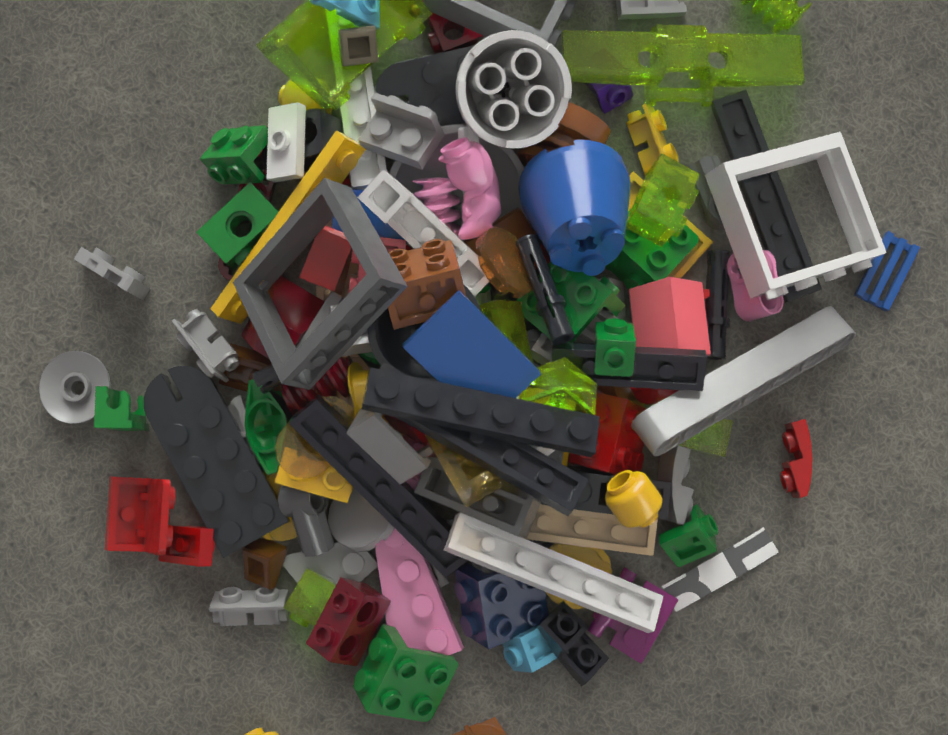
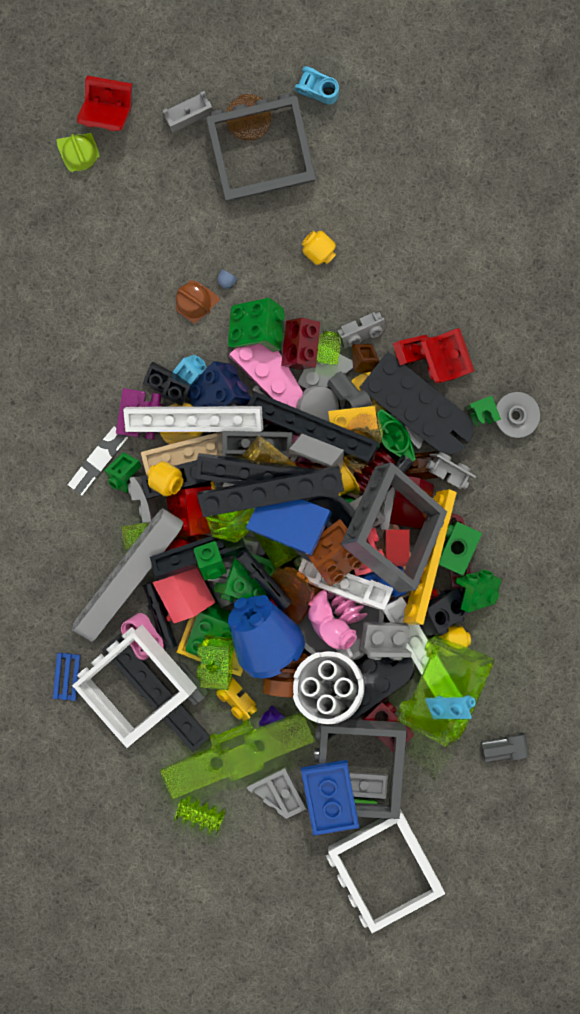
camera: 160 degrees right, 5 degrees up
light grey wing [74,247,151,301] -> none
white plate [266,102,306,182] -> none
dark tan slope [337,25,378,66] -> none
red slope [779,419,813,498] -> none

